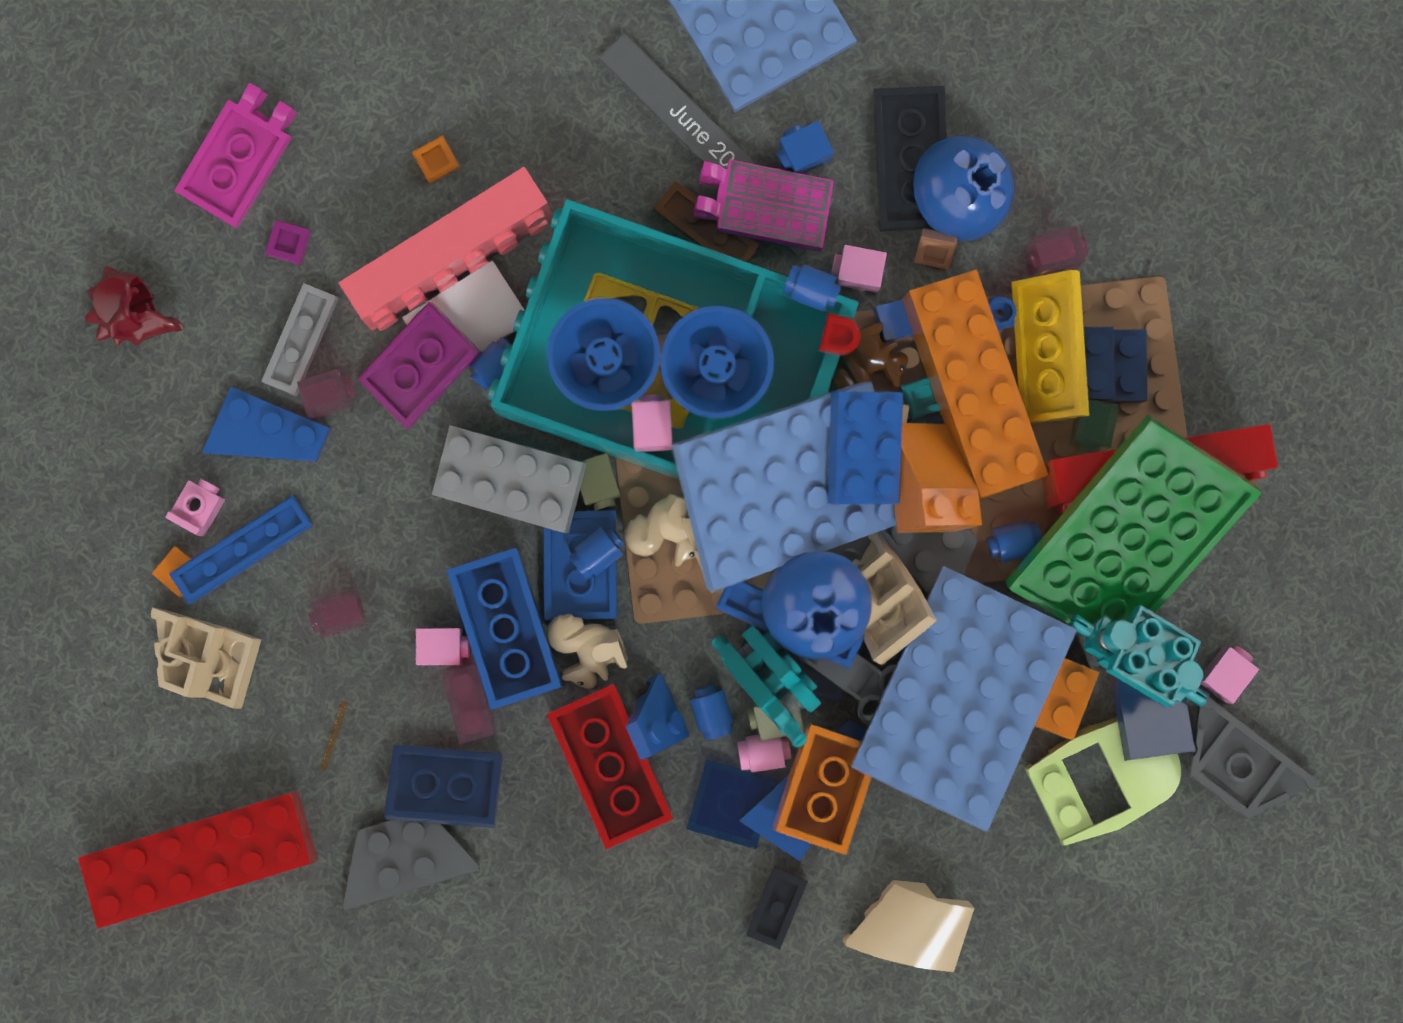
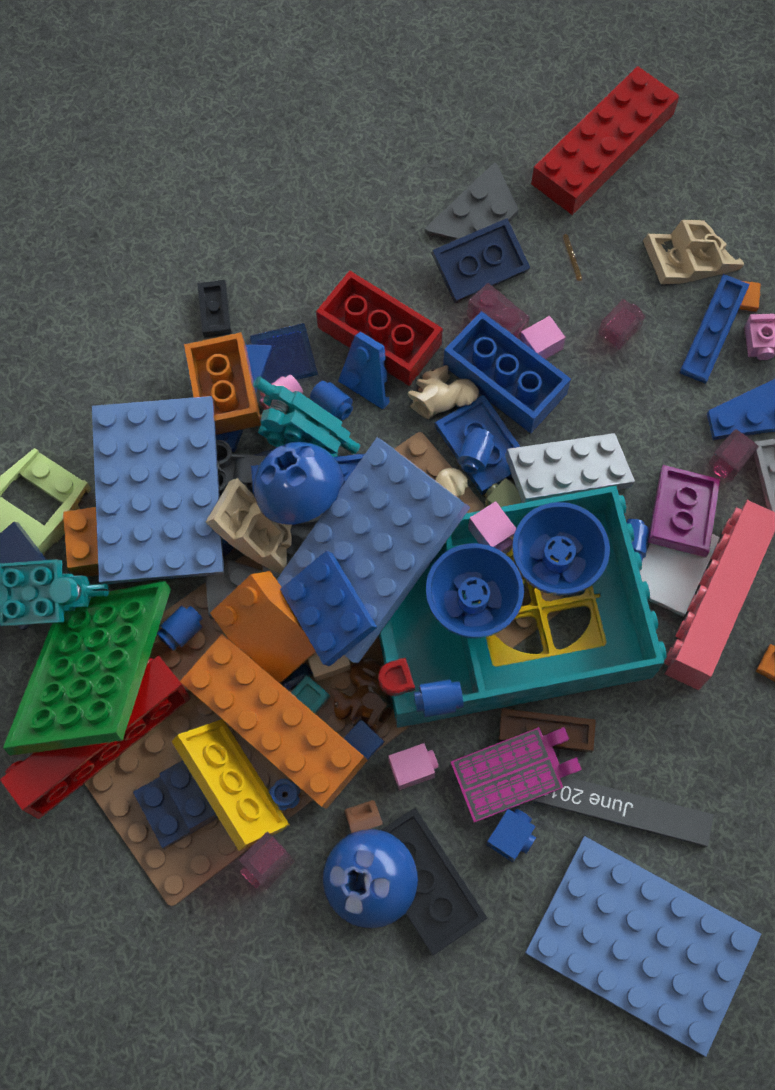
camera: 155 degrees right, 15 degrees down
tan slope [843,880,974,972] -> none
clear green brick [1069,399,1119,454] -> none

